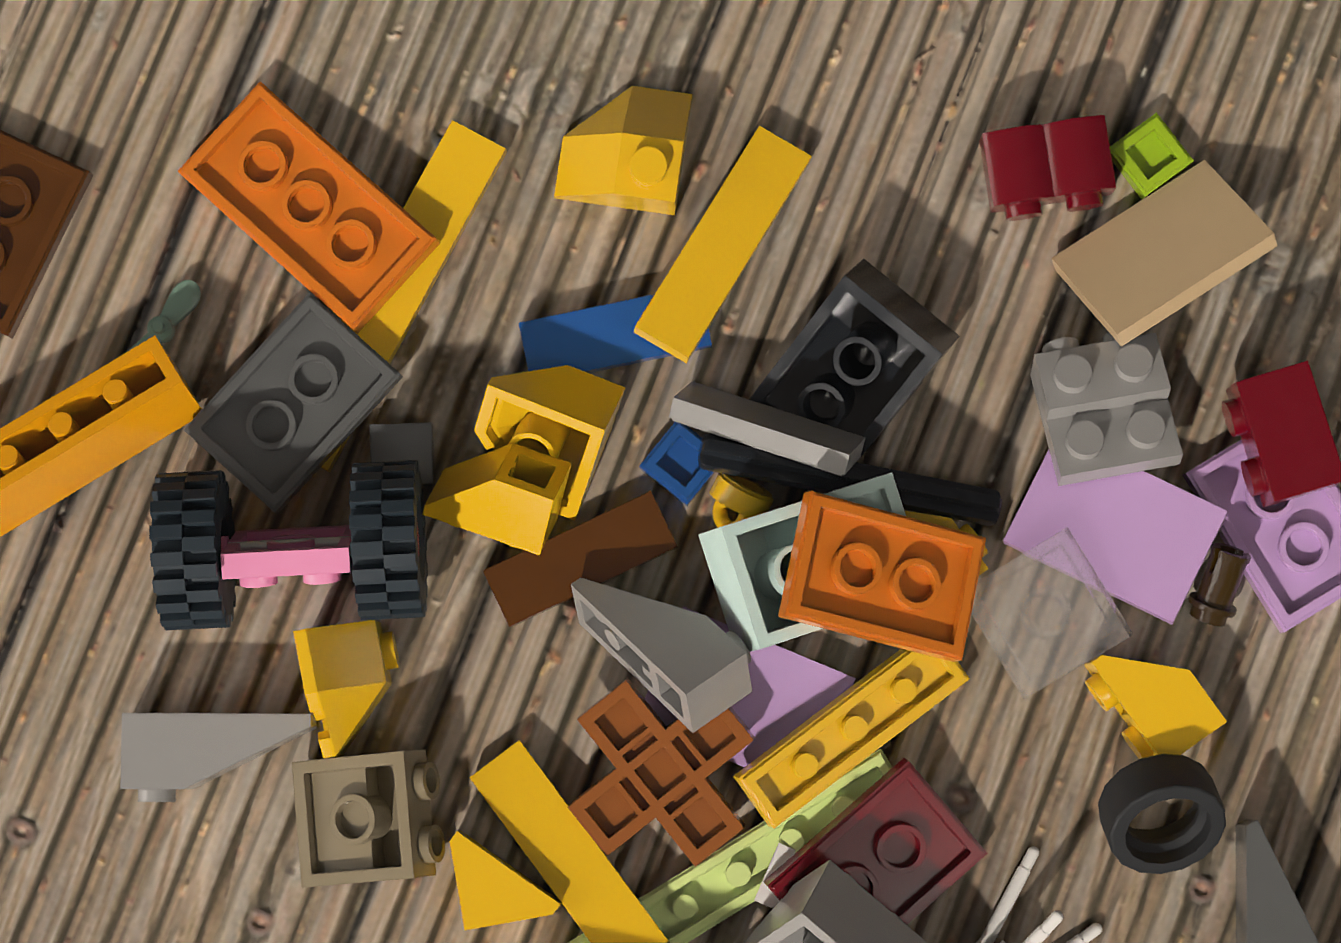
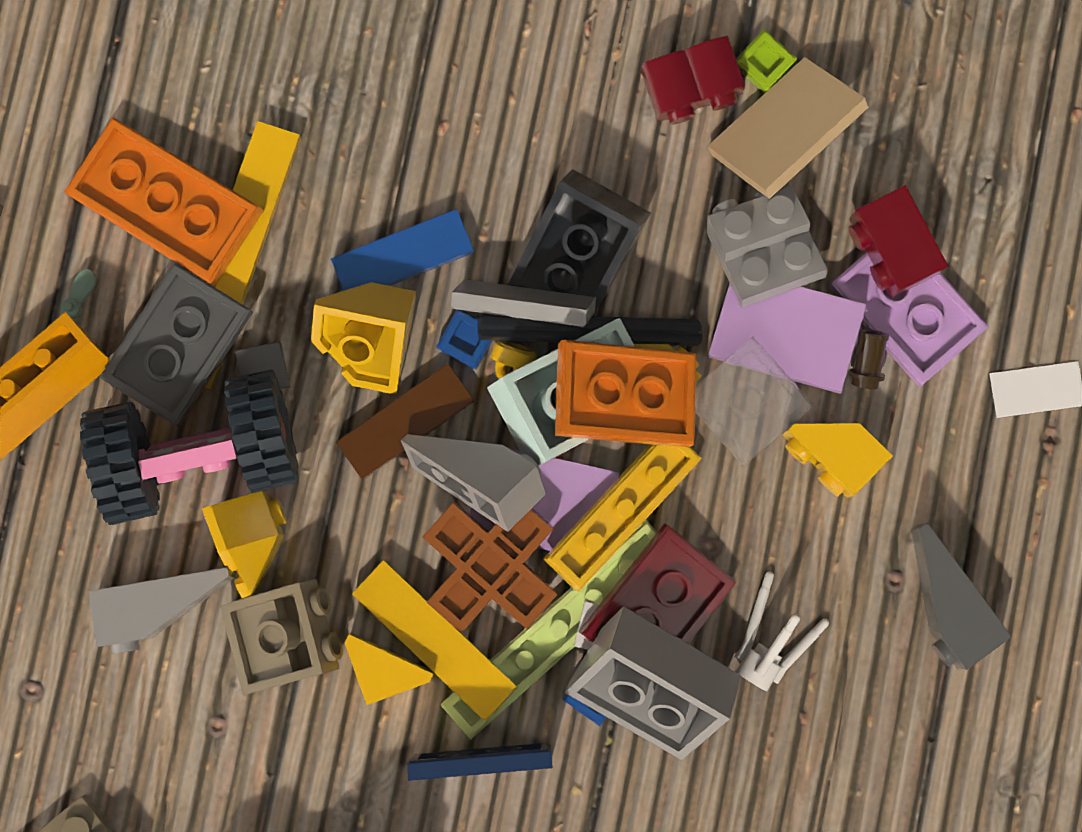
camera: 15 degrees left, 0 degrees up
yellow slope [422,443,572,555] -> none
yellow slope [554,86,693,215] -> none
yellow tile [634,126,812,364] -> none
black tyre [1098,754,1226,874] -> none

